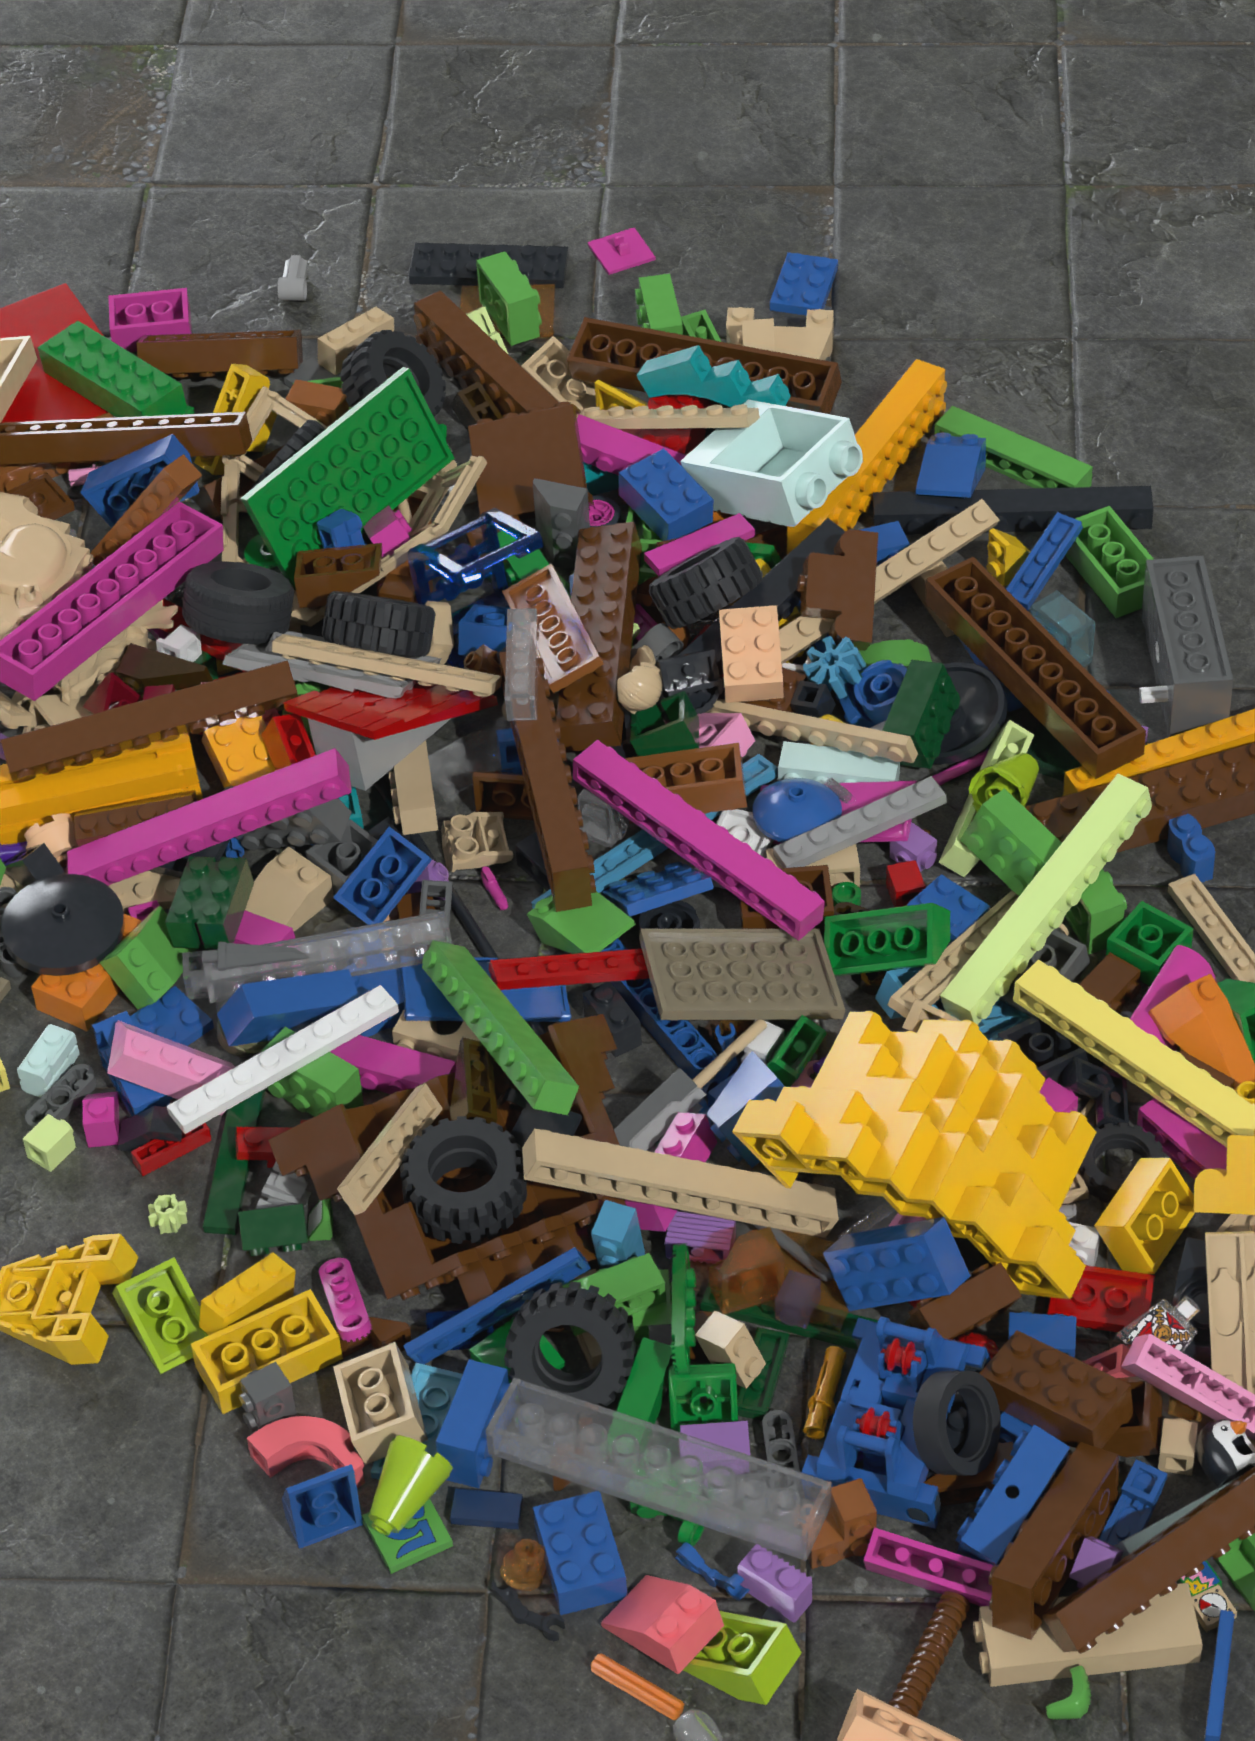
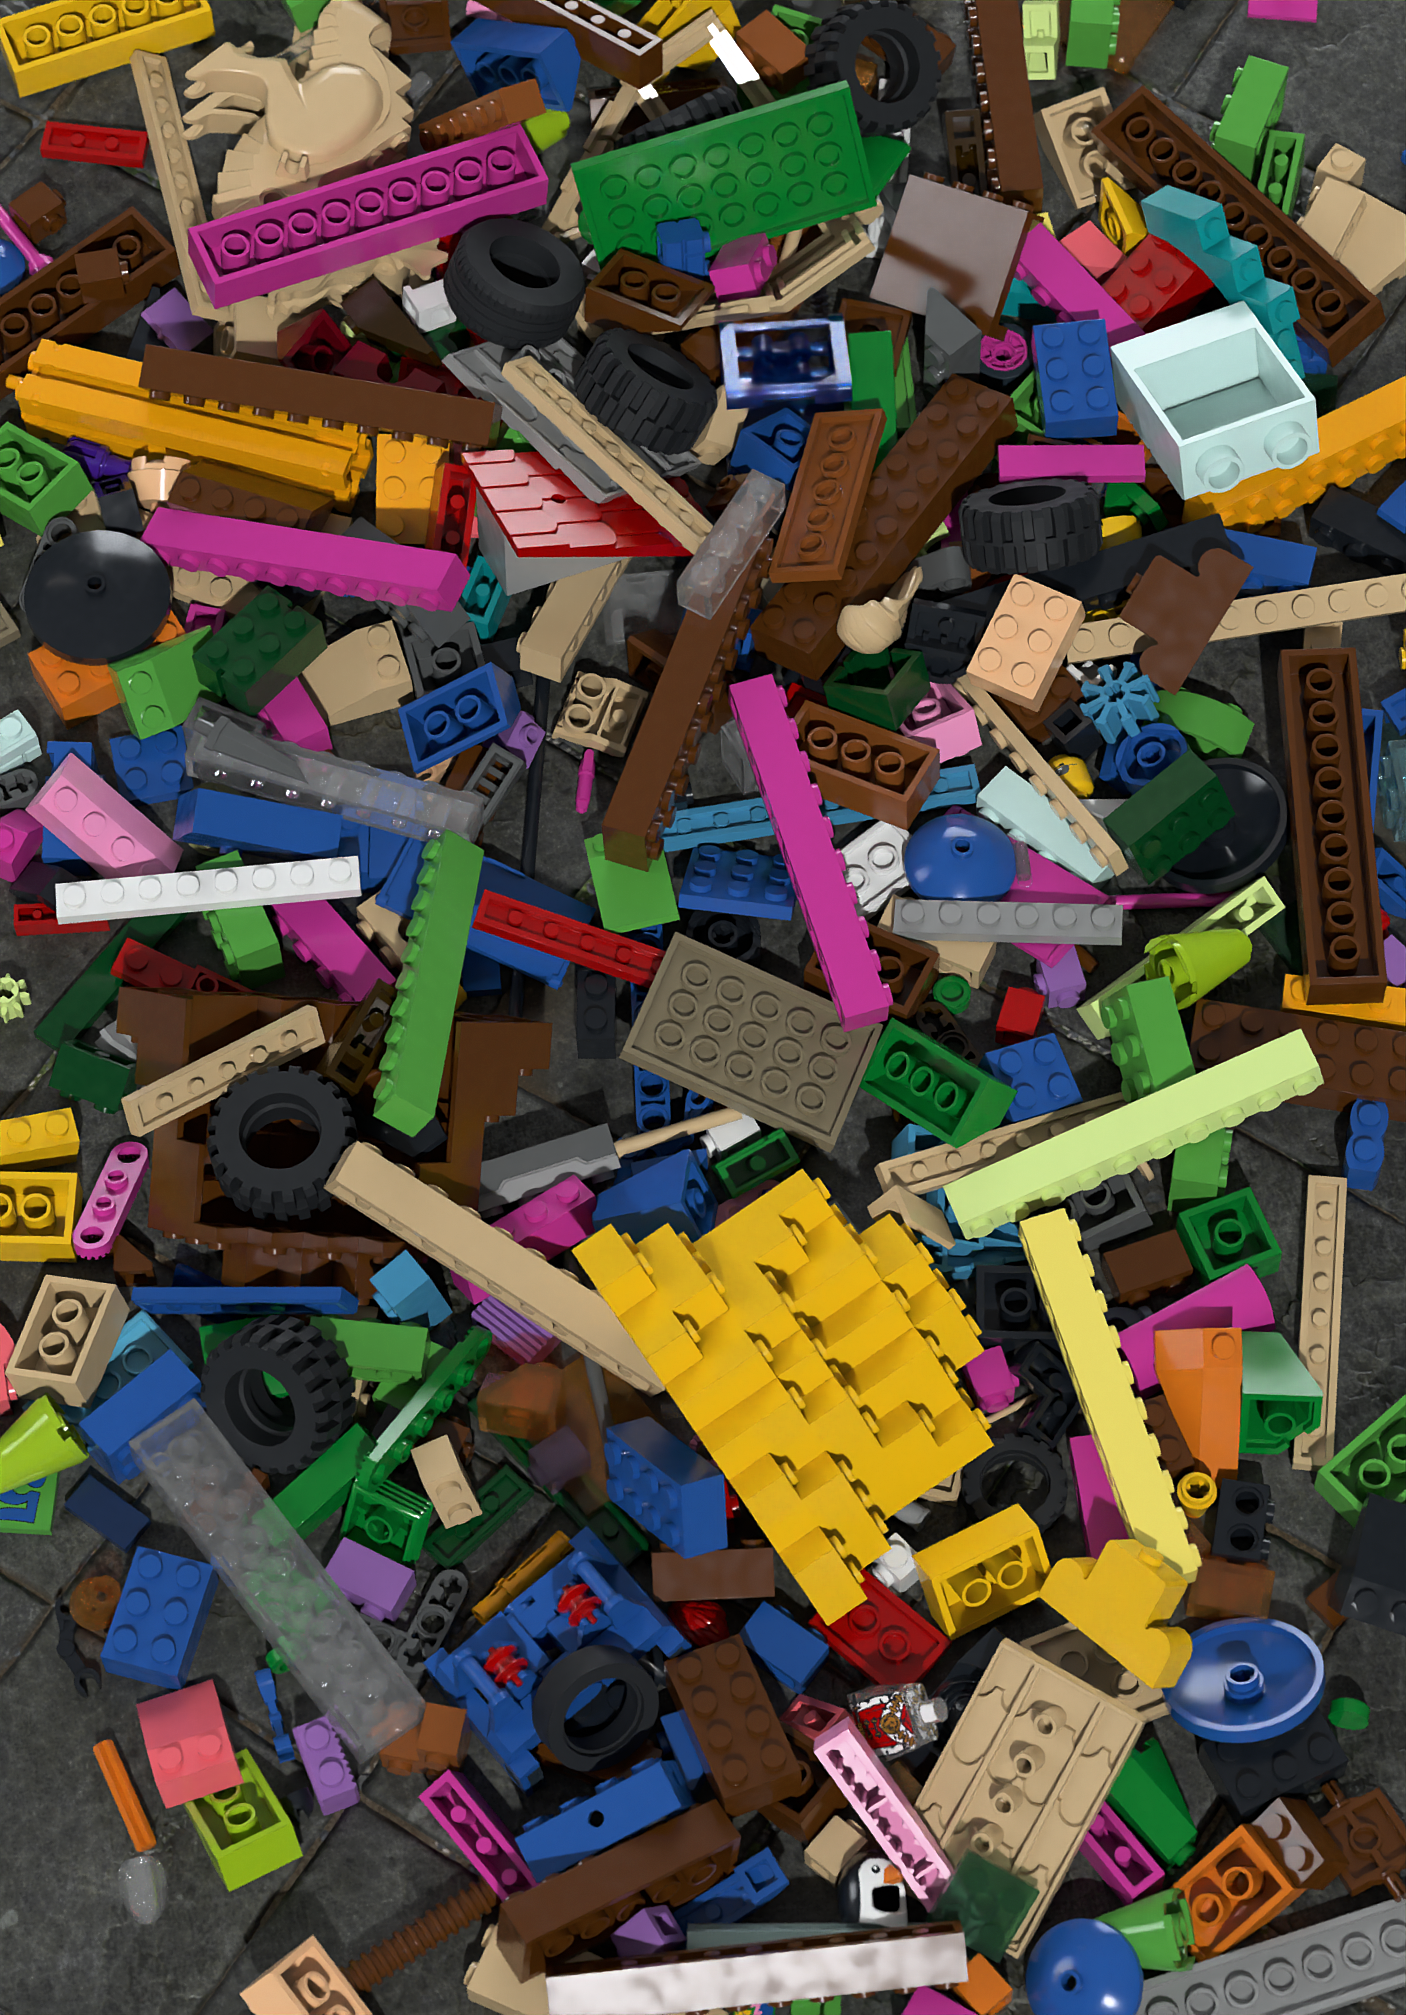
camera: 30 degrees right, 15 degrees up
tan plate [577,404,760,429] -> none

